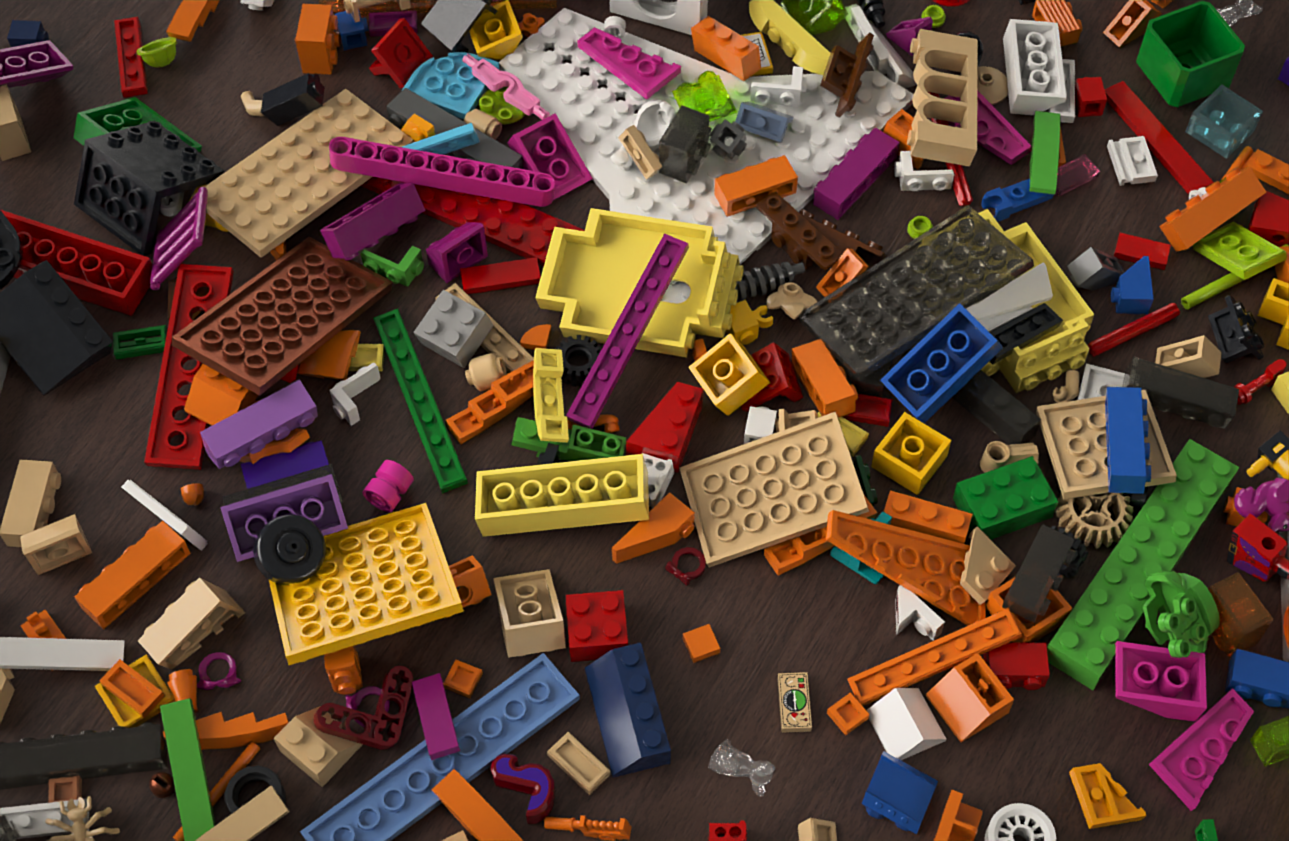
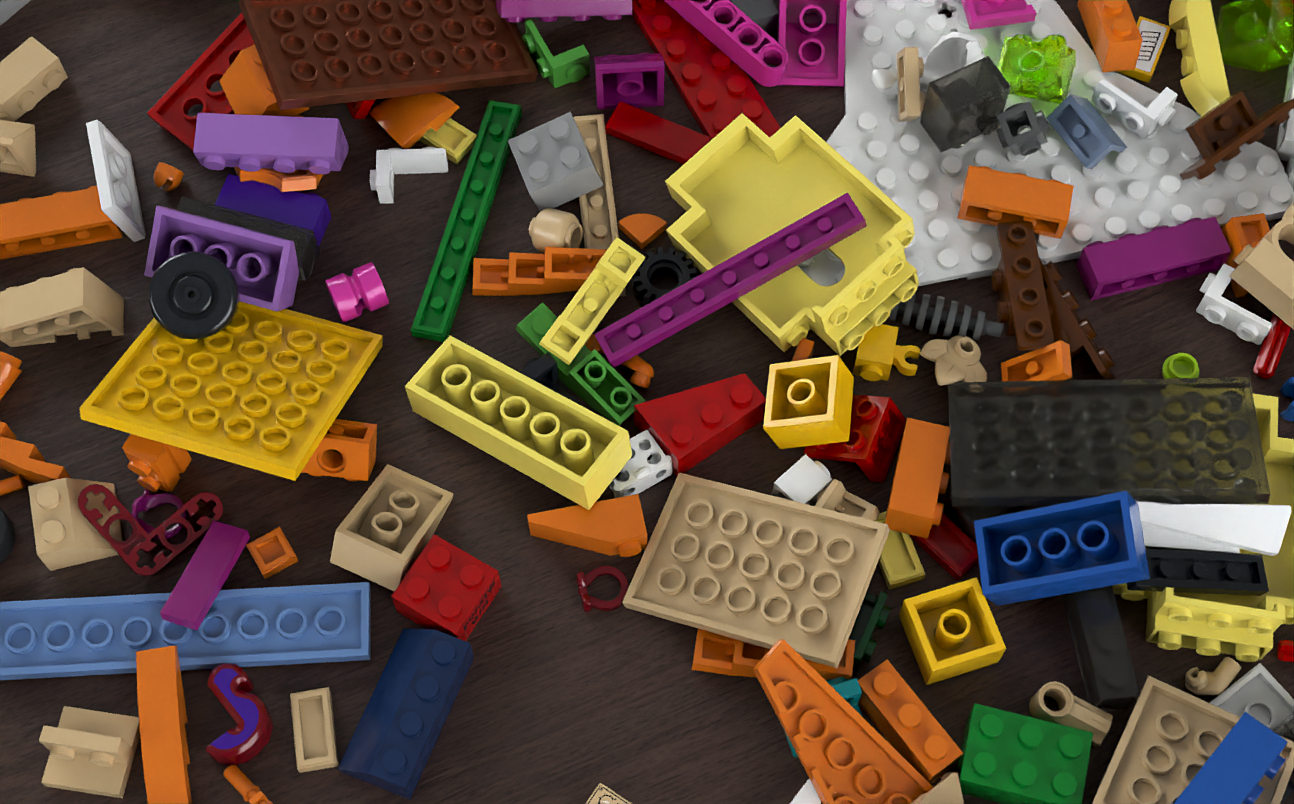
camera: 35 degrees right, 5 degrees up
magenta piece [197,652,241,690] -> none
orange tile [682,624,721,663] -> none

